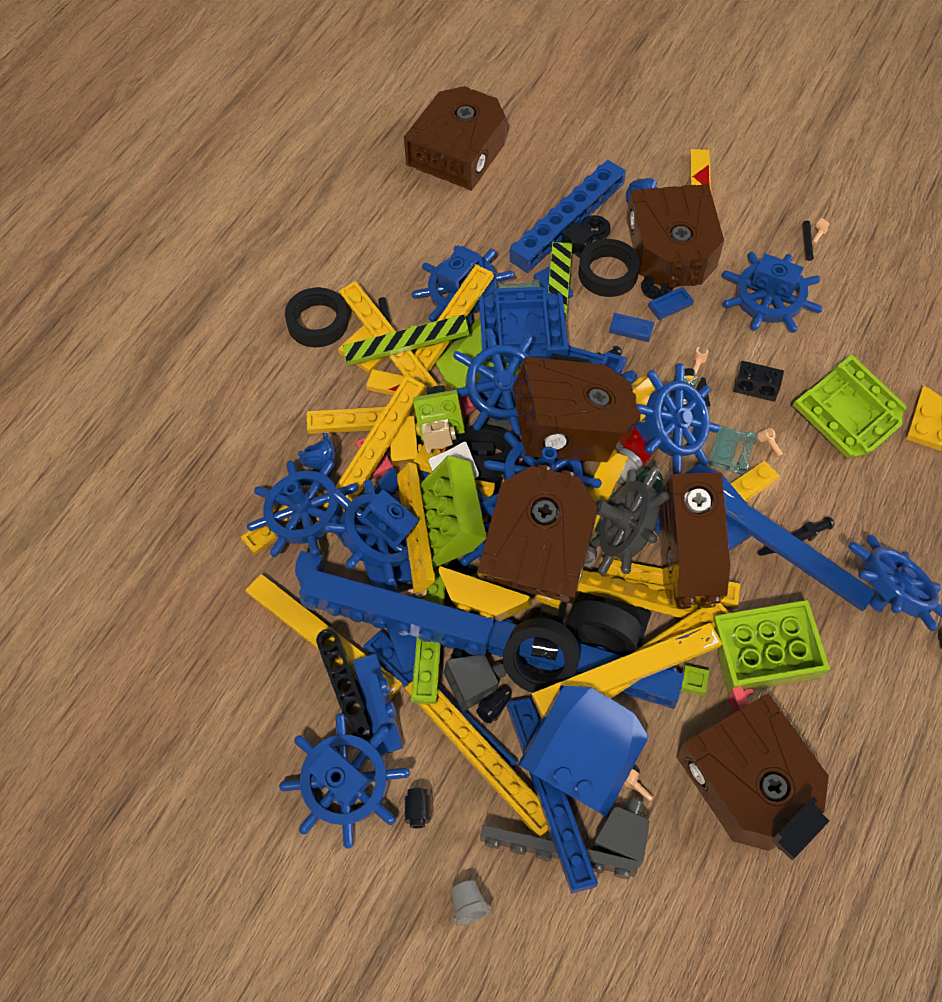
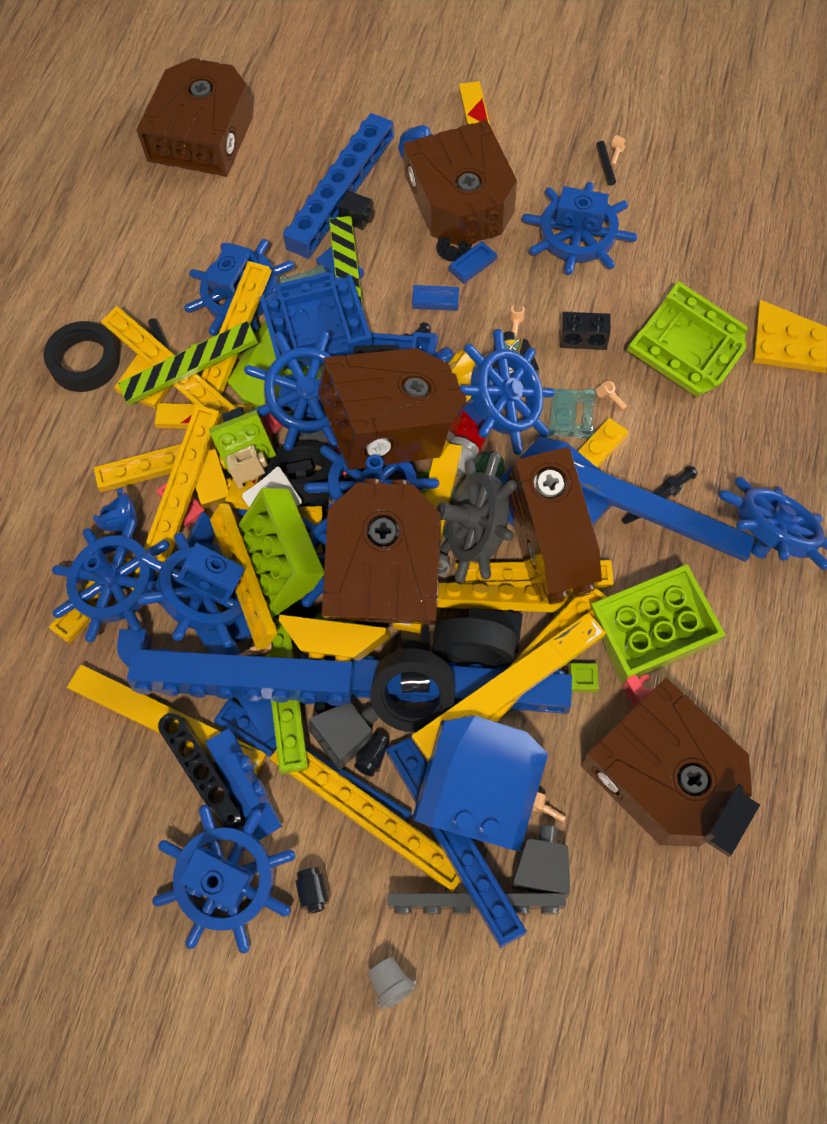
camera: 10 degrees left, 5 degrees up
black tyre [578,239,640,297] -> none
black gear [580,215,611,240] -> none

